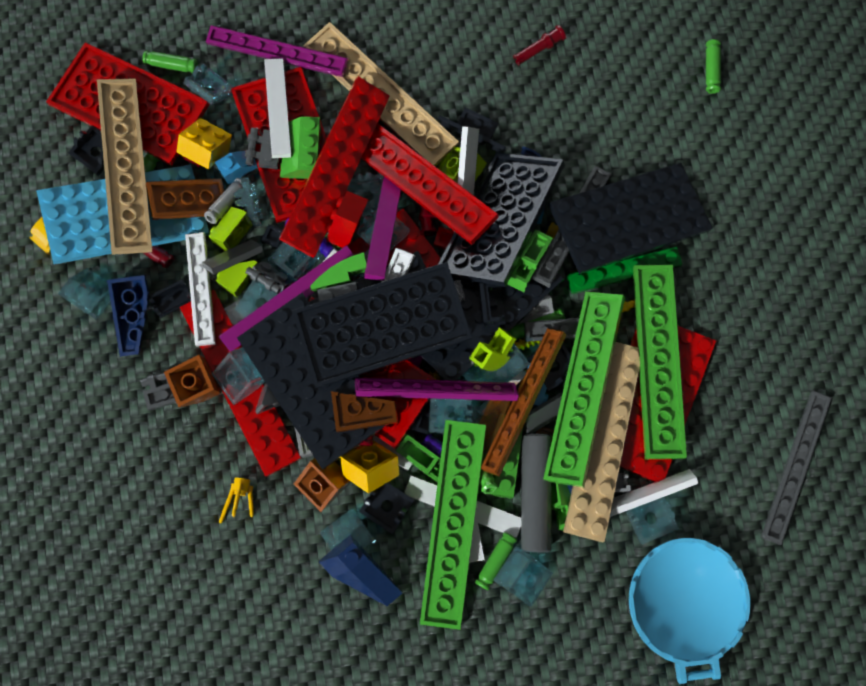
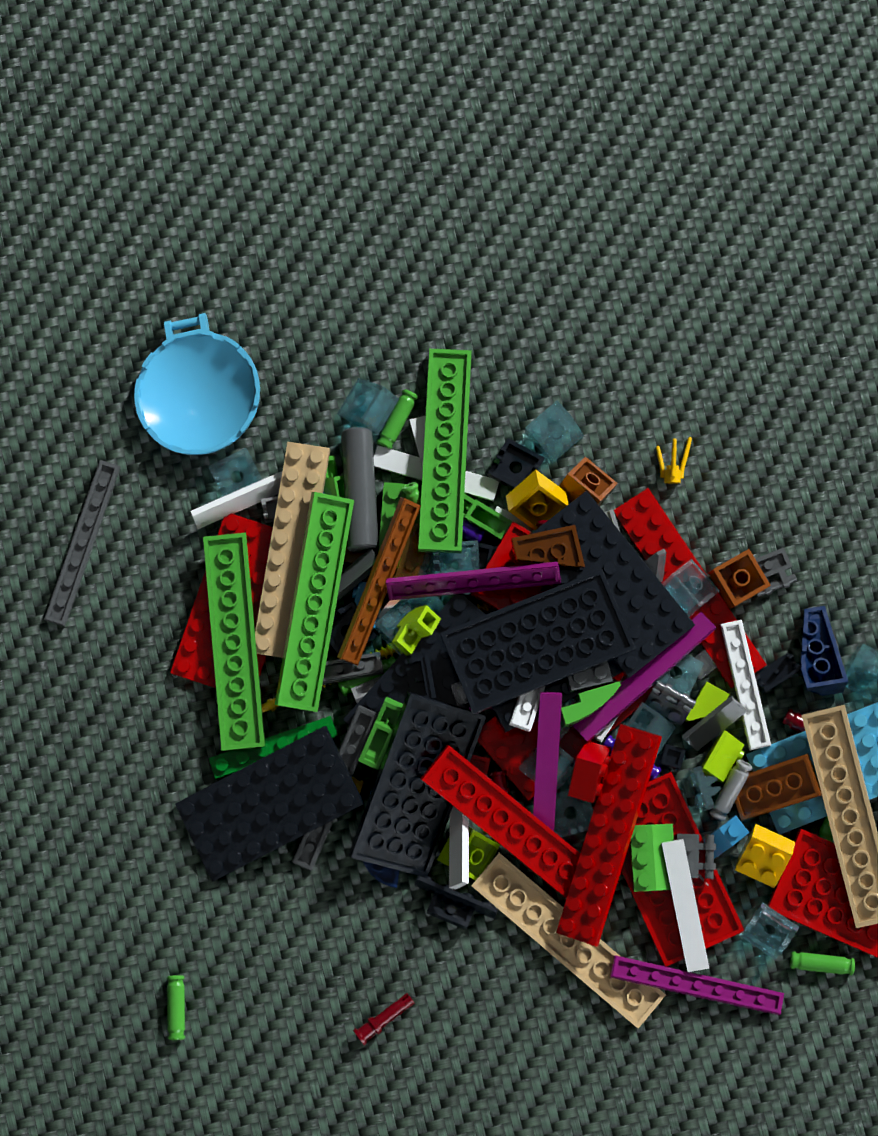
camera: 175 degrees right, 5 degrees up
dark blue wedge [319,534,403,606] -> none

